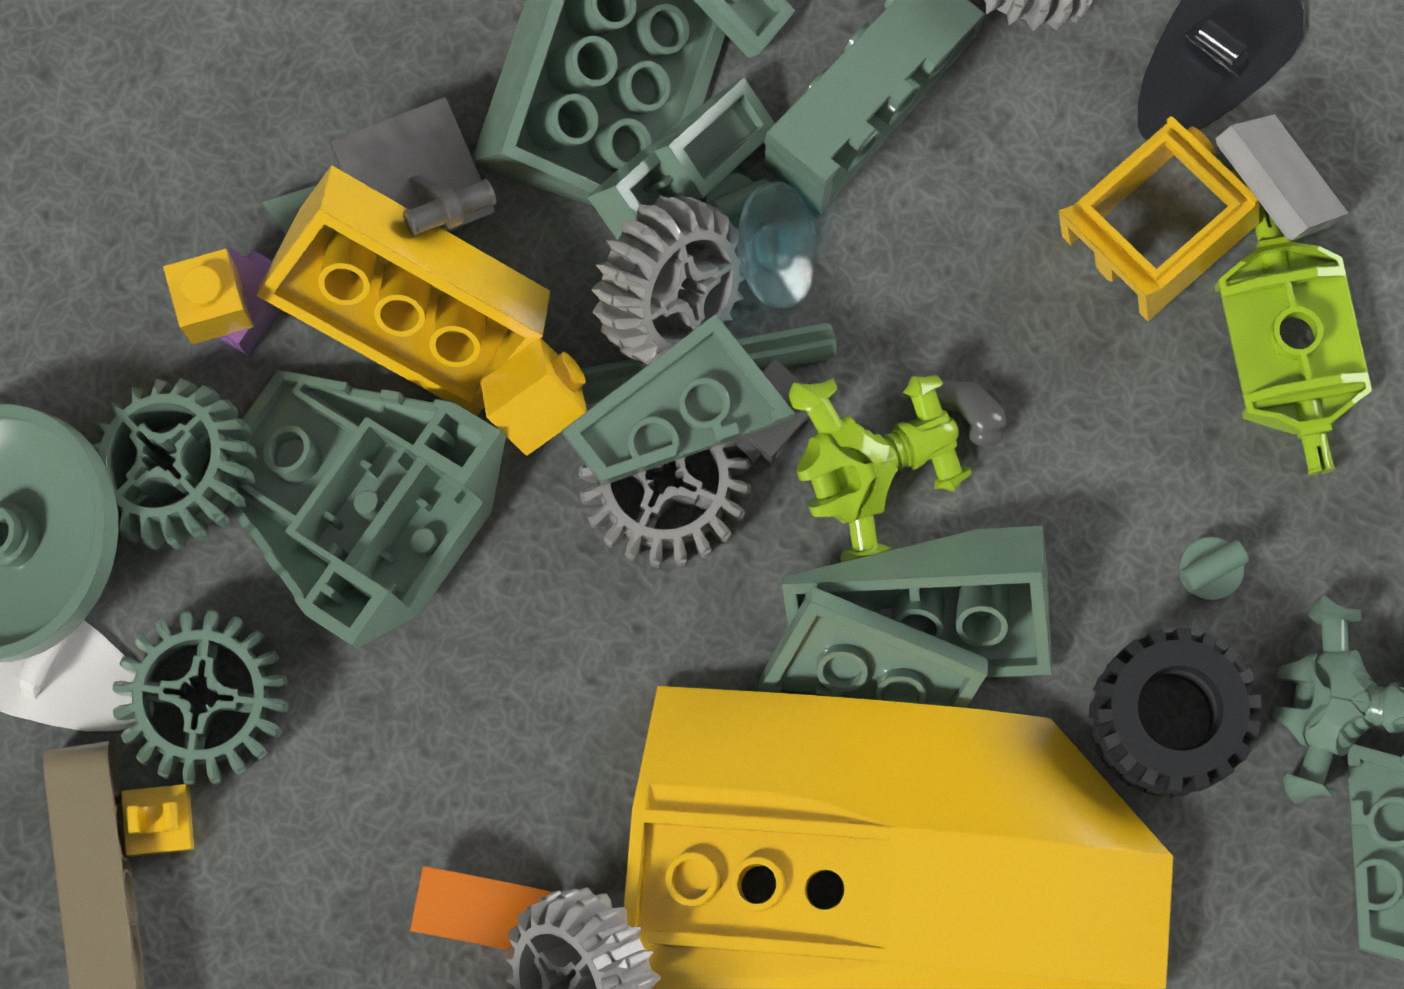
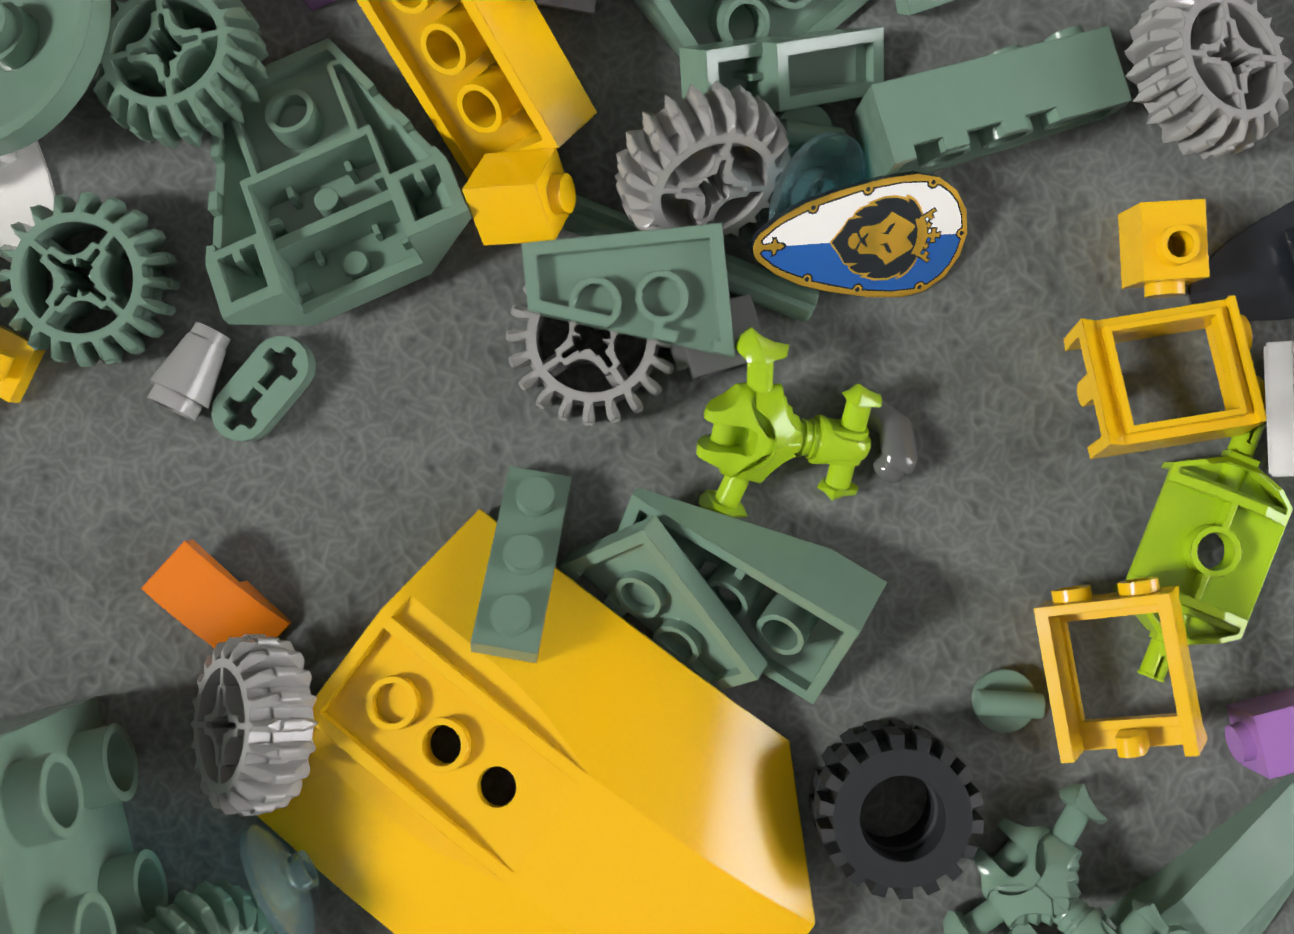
camera: 30 degrees right, 10 degrees up
none -> light grey cone [147,322,231,421]
none -> sand green beam [211,336,316,442]
none -> sand green plate [471,466,572,663]
none -> shield [750,171,967,297]
none -> yellow window [1033,577,1208,763]
none -> yellow brick [1118,199,1210,299]

